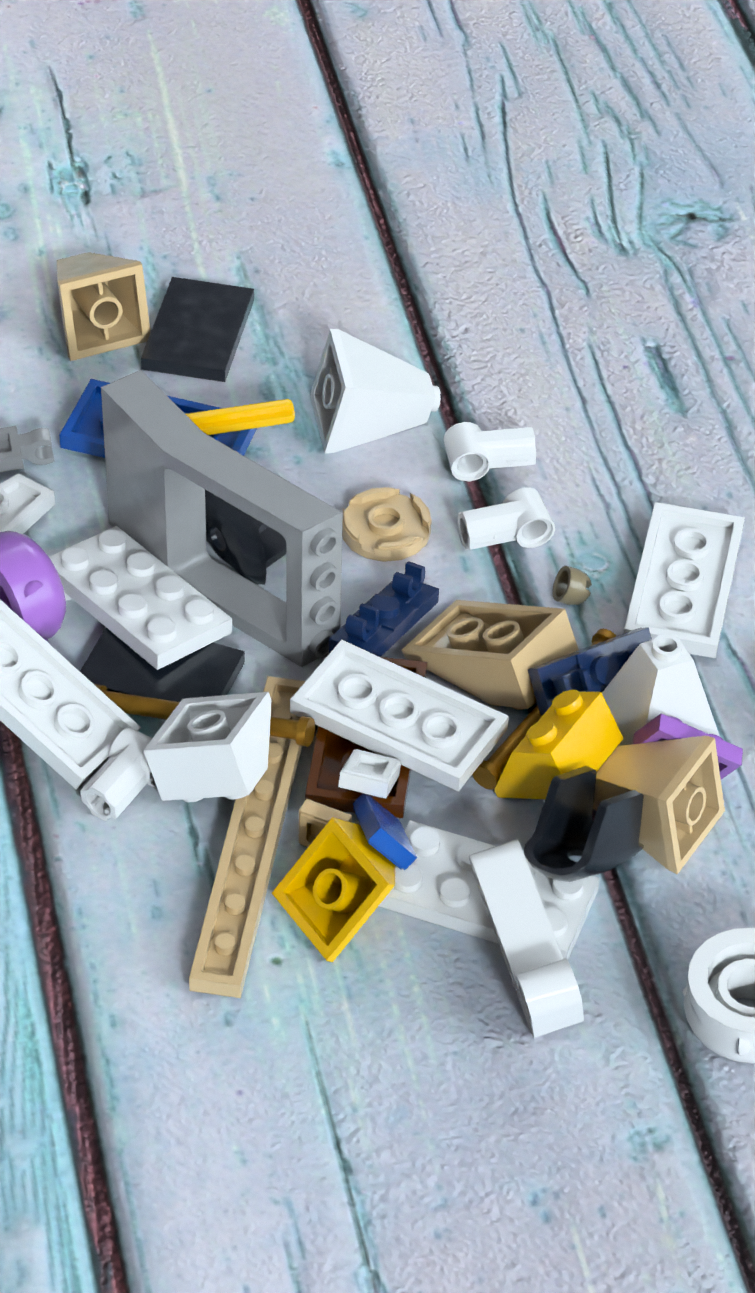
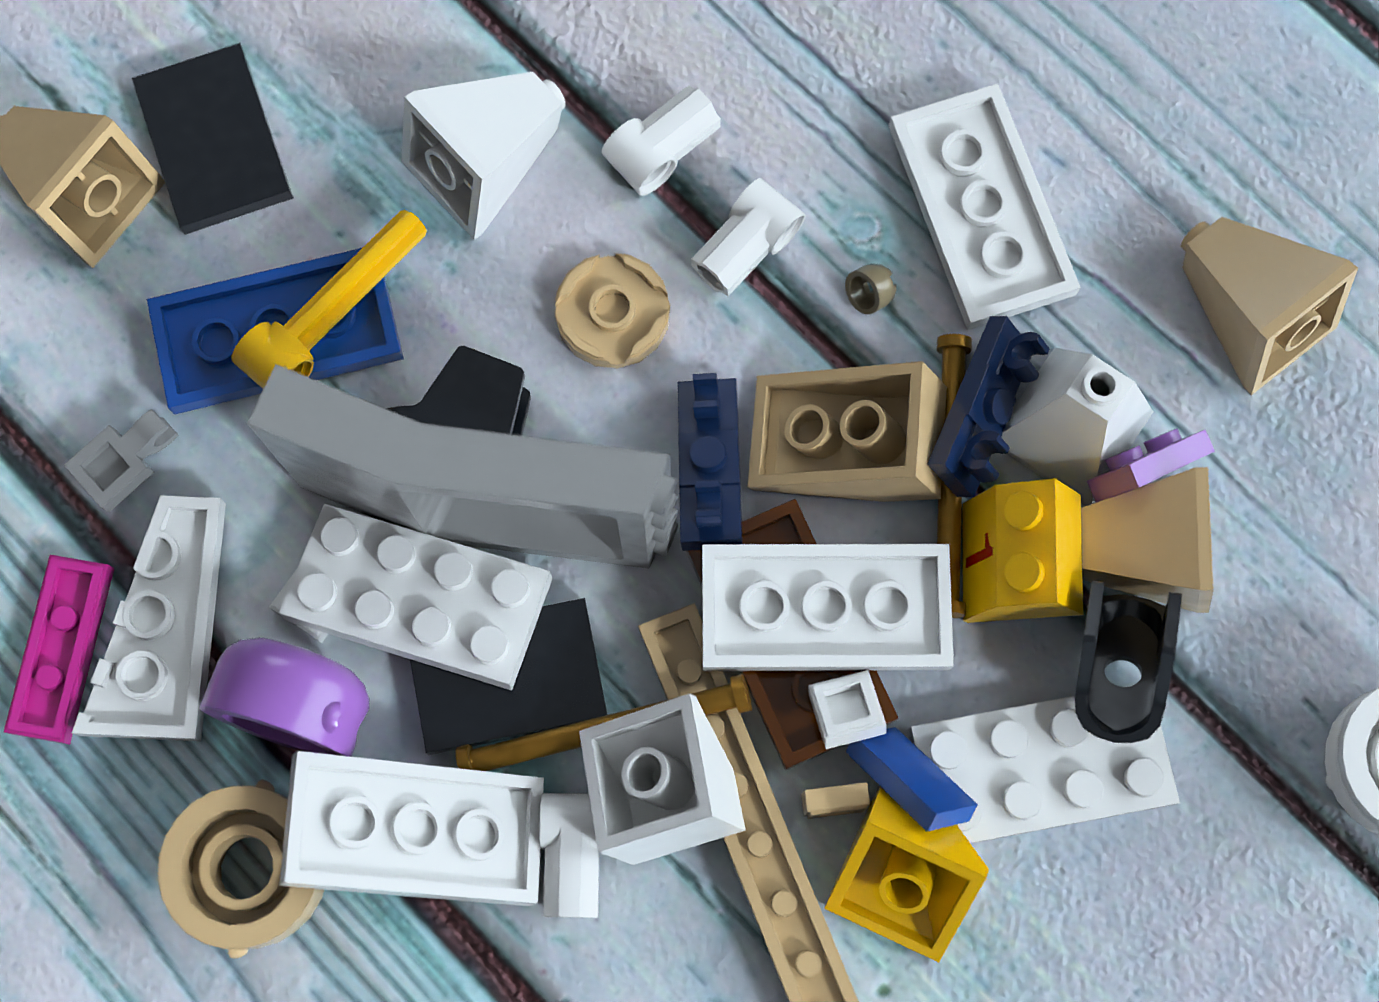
camera: 30 degrees left, 30 degrees up
white beam [469,839,584,1038] -> none

